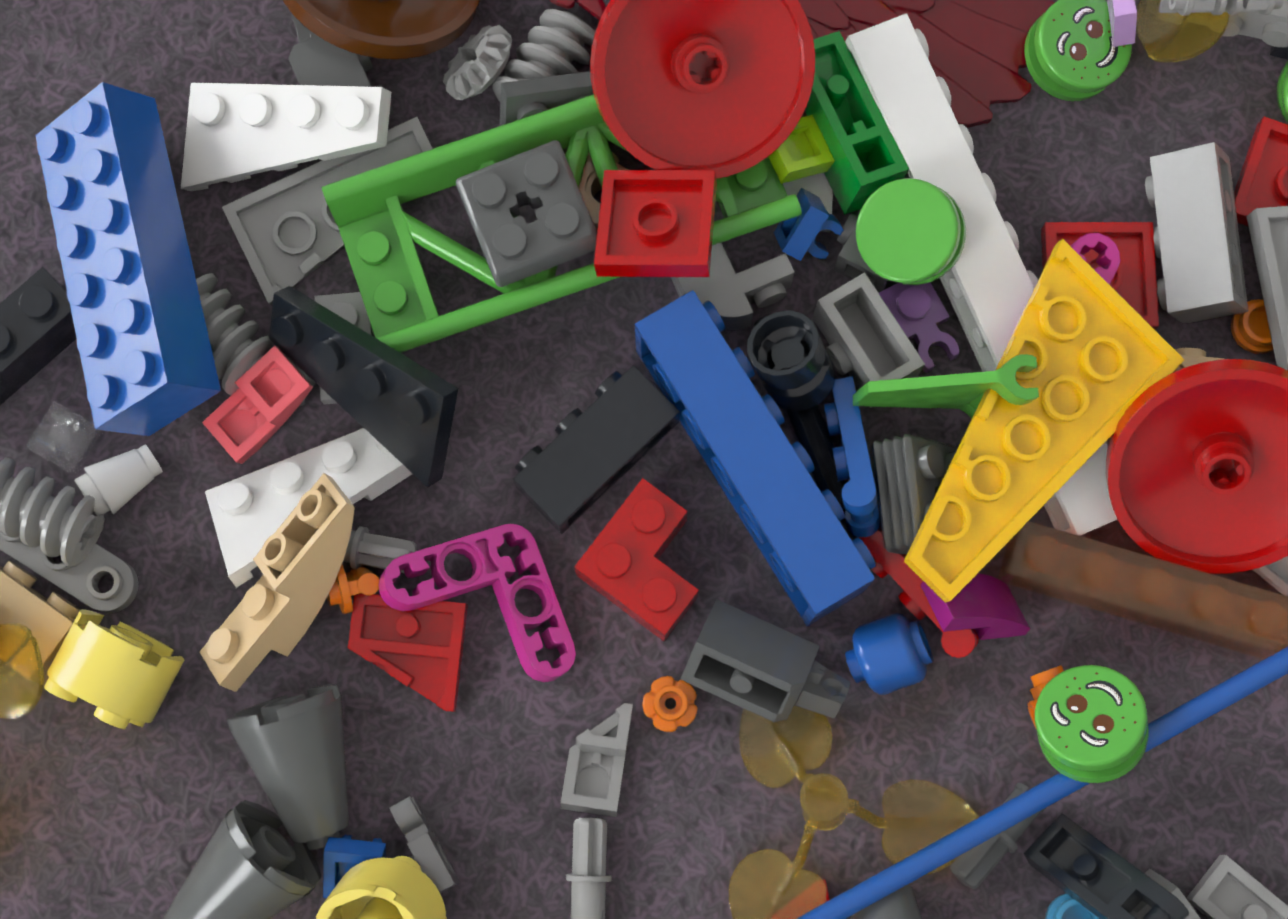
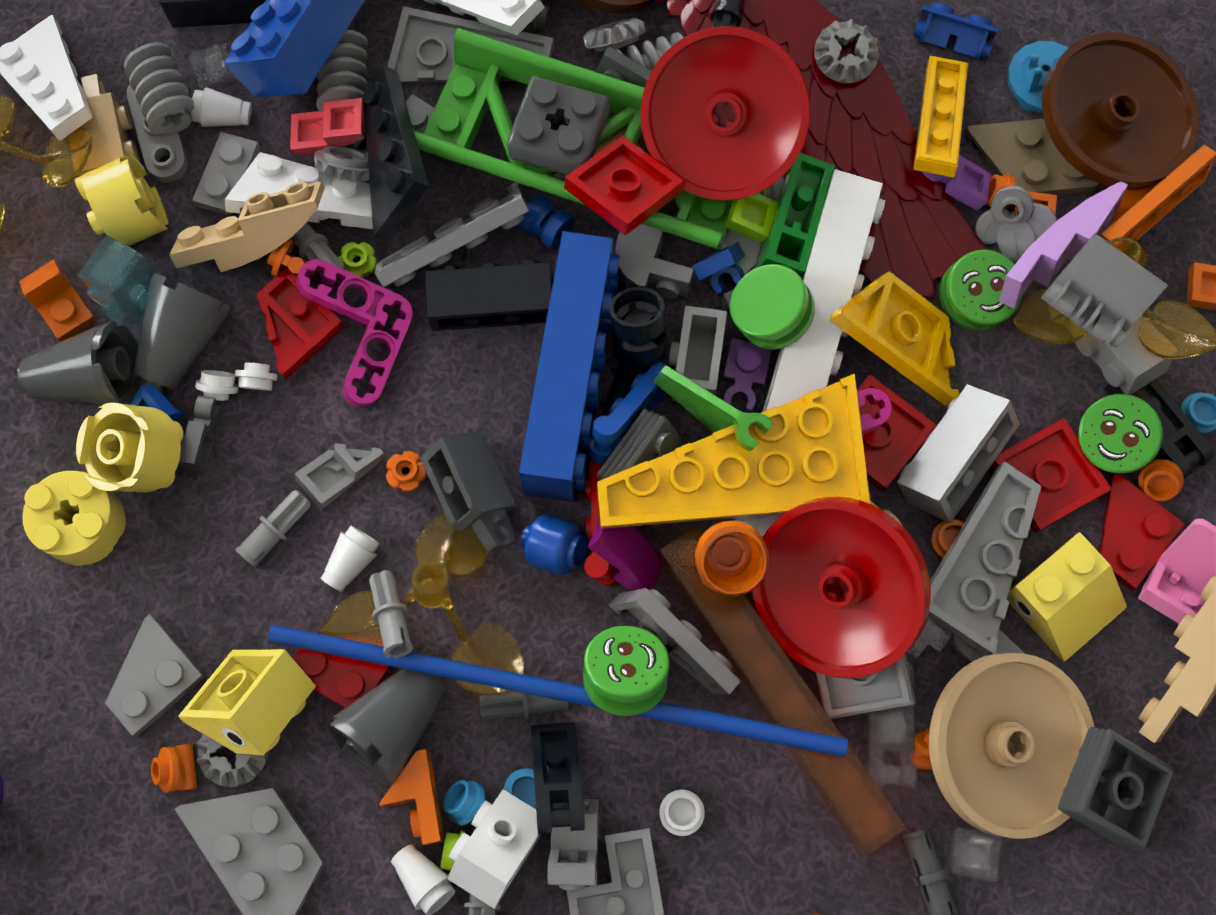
camera: 40 degrees right, 5 degrees down
red brick [574,478,699,642] -> none
none -> orange slope [19,259,97,342]
none -> clear light blue brick [77,235,156,325]
none -> light grey plate [192,132,260,216]
none -> white plate [195,370,239,401]
none -> white plate [235,363,278,391]
none -> light grey gear [314,146,369,182]
none -> white cone [321,525,380,592]
none -> lime plate [338,242,377,278]
none -> light grey axle [369,570,413,658]
none -> light grey wing [375,182,529,287]
none -> blue wheel [519,194,575,250]
none -> light grey wing [608,588,740,695]
none -> white plate [659,790,705,836]
none -> orange helmet [695,520,770,596]
none -> yellow wing [829,271,960,406]

